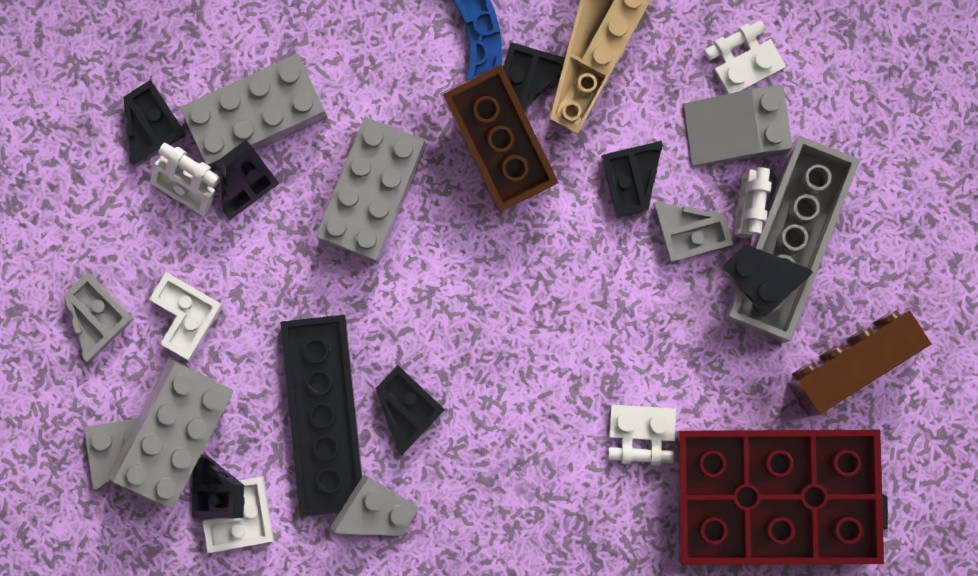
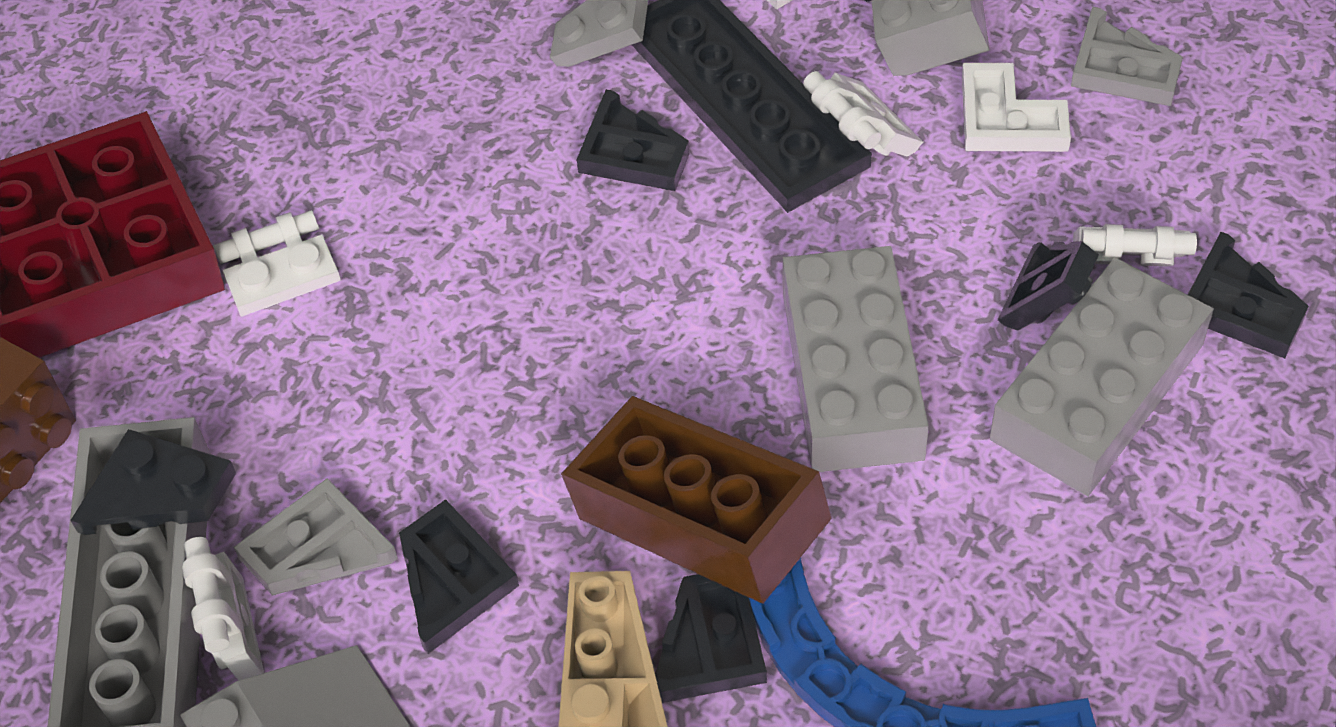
camera: 160 degrees right, 30 degrees down
none -> white plate [803,71,923,156]

